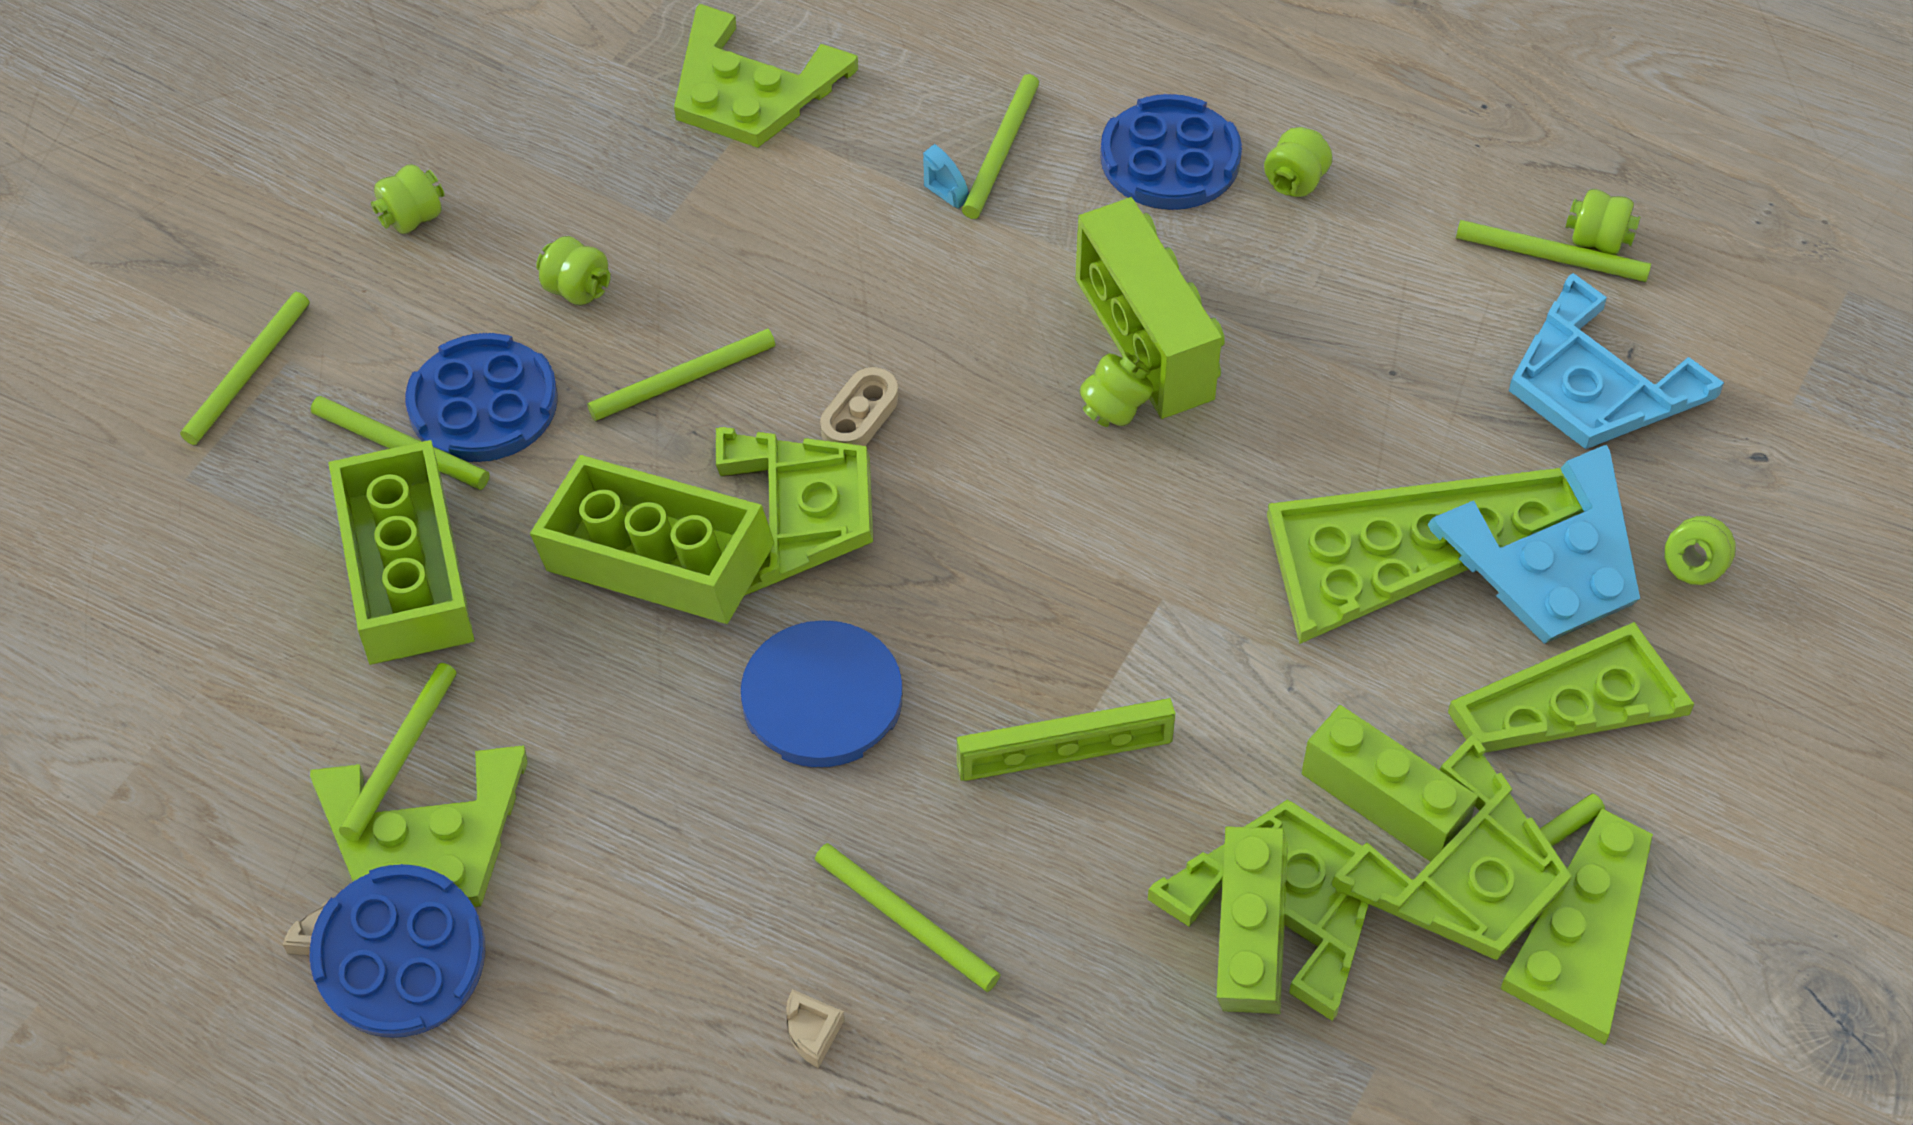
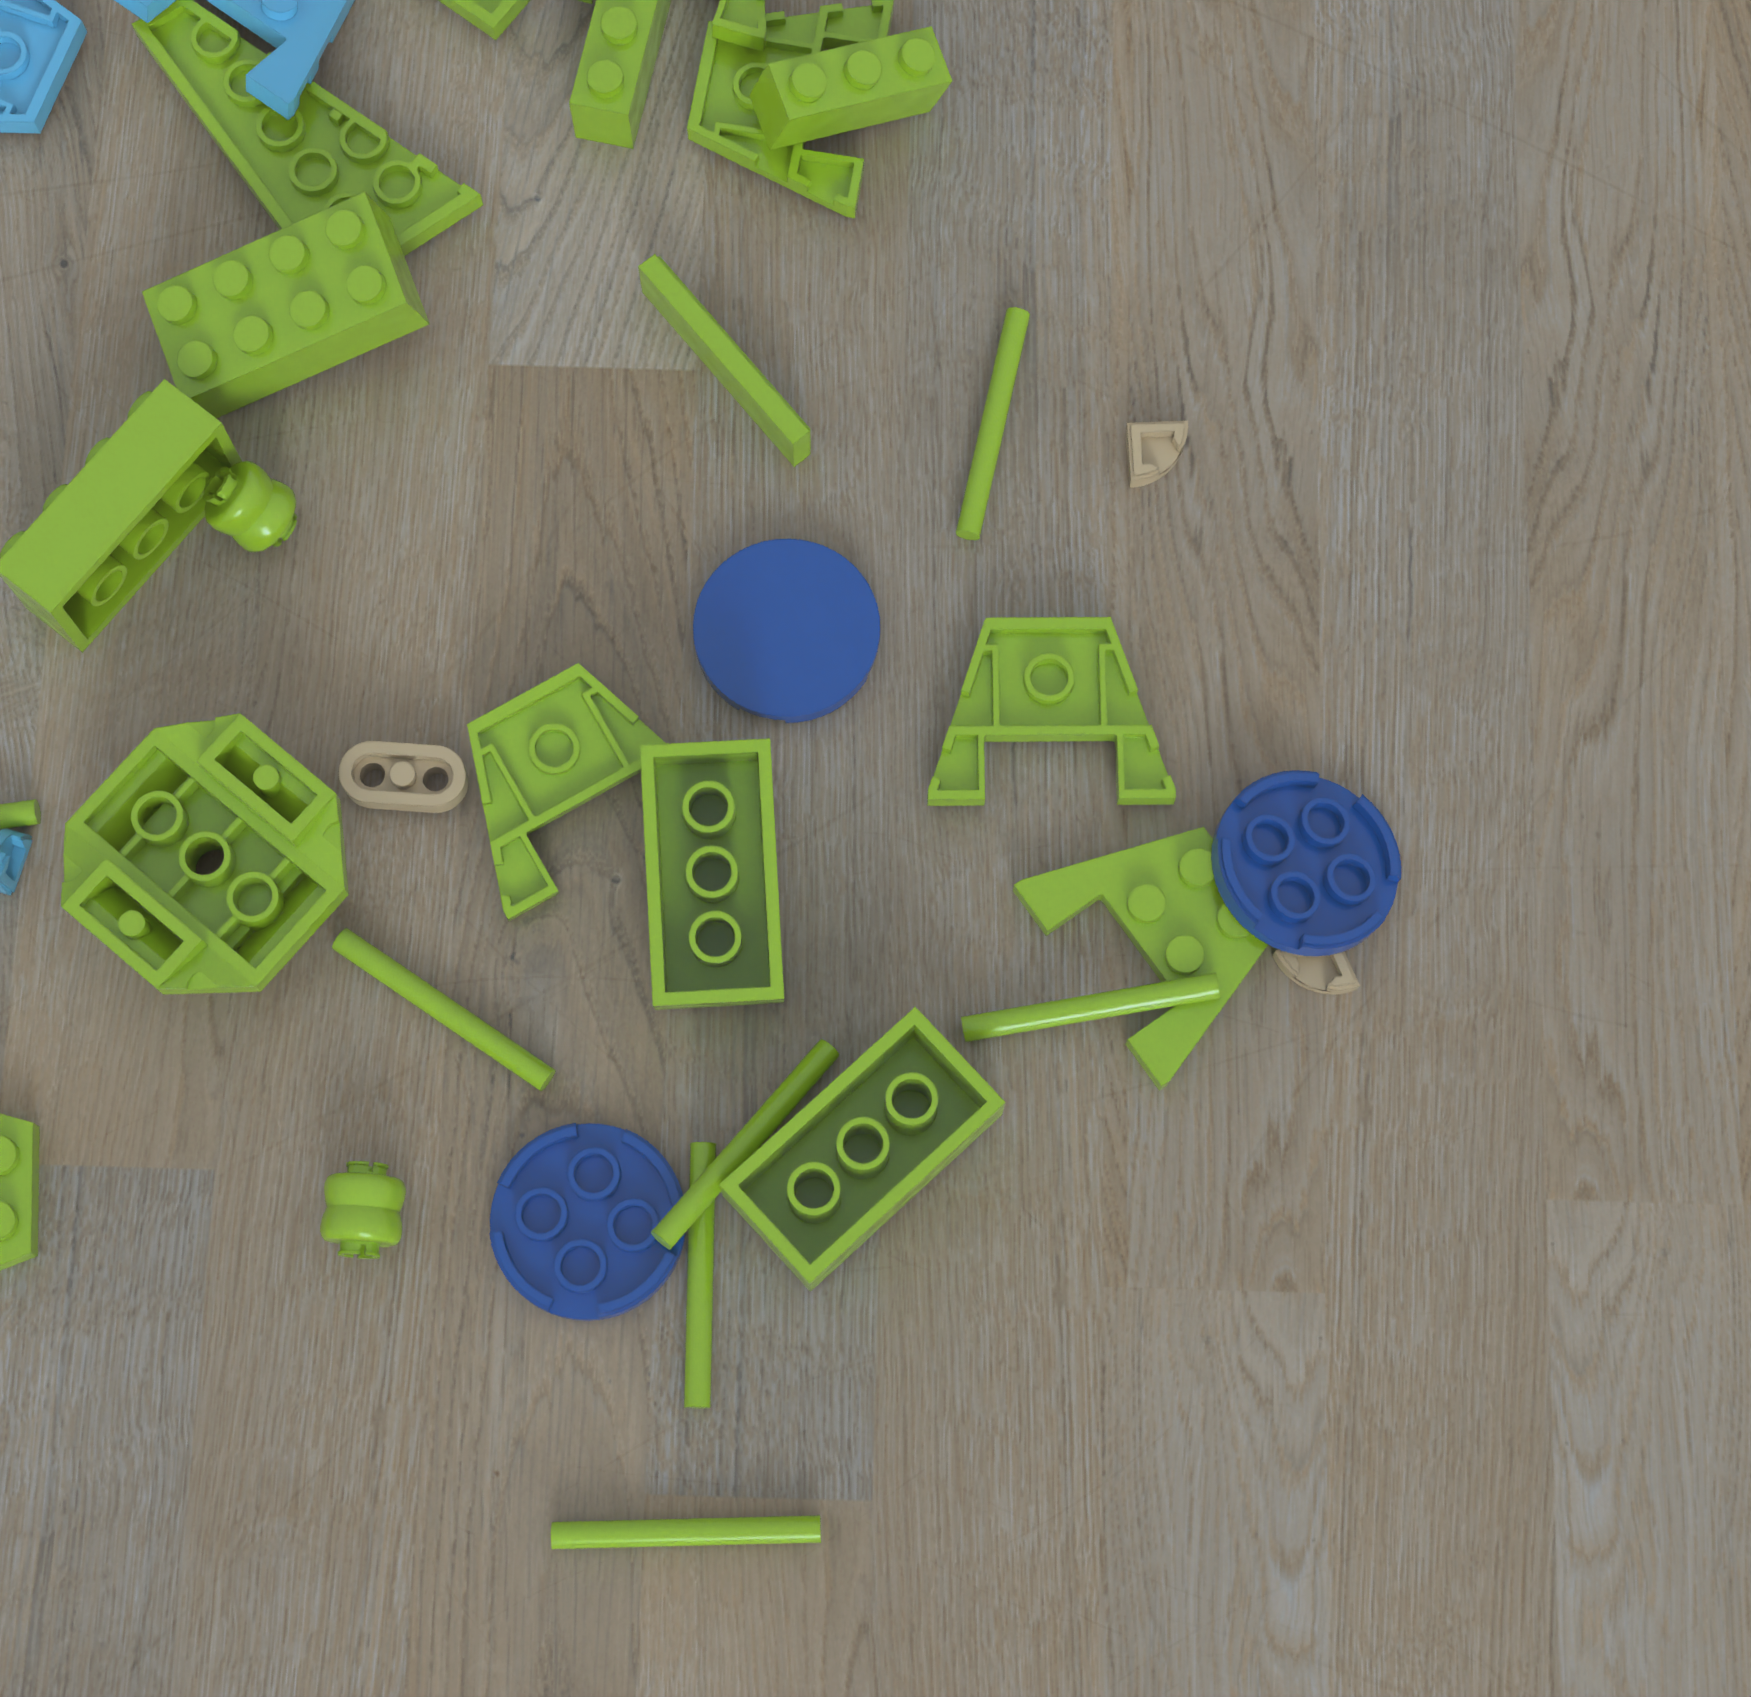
camera: 120 degrees left, 20 degrees up
lime piece [371,164,445,234] -> none
none -> lime piece [61,713,349,995]
none -> lime brick [142,192,430,418]
none -> lime bar [651,1039,839,1250]
none -> lime wing [927,617,1176,806]

